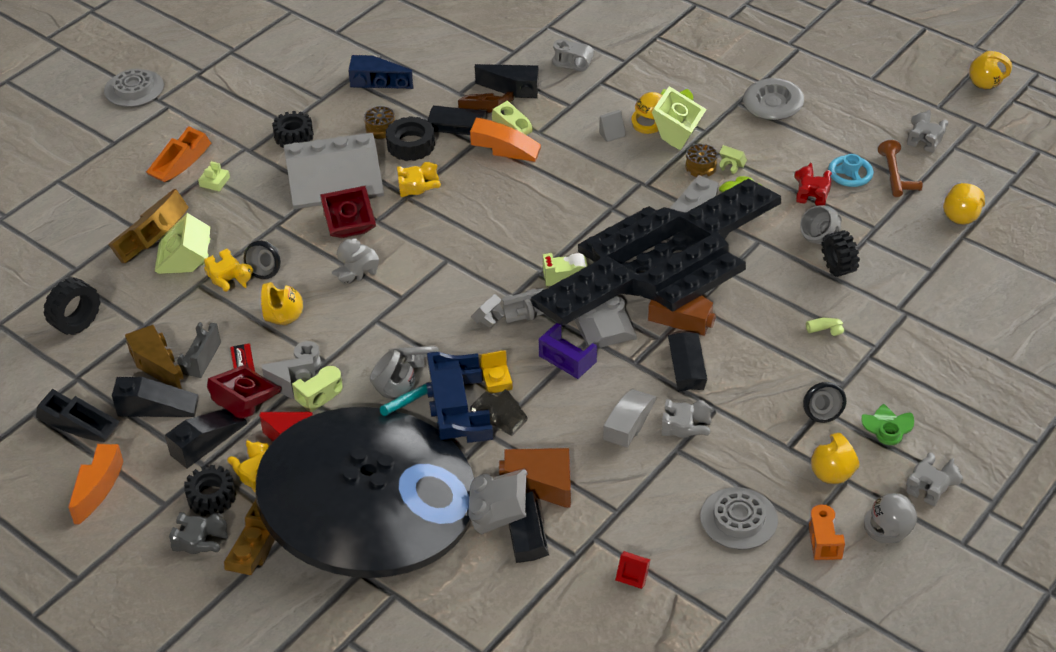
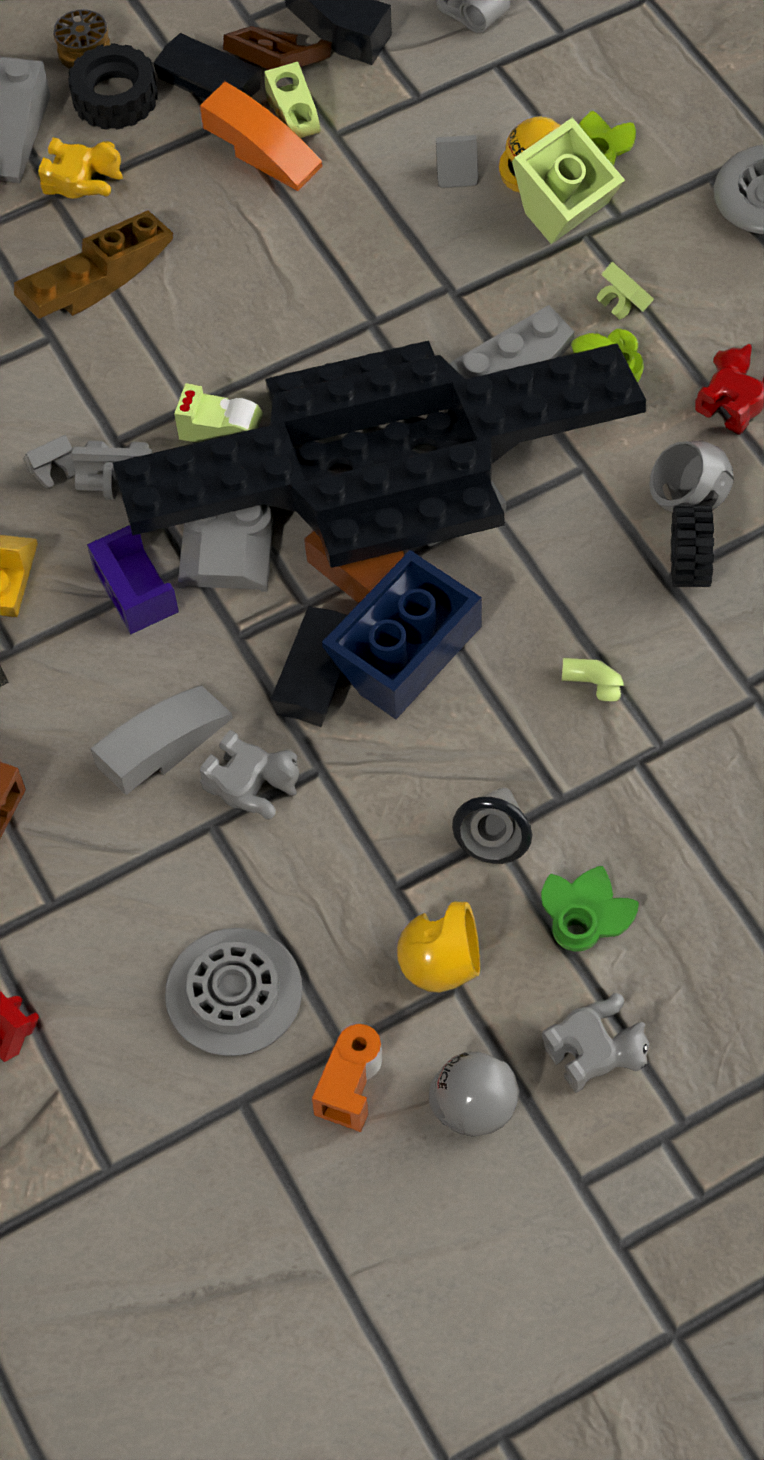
camera: 25 degrees right, 15 degrees up
pearl gold wheel [685,144,718,177] -> none
none -> pearl gold slope [14,210,173,319]
none -> dark blue slope [322,550,482,719]

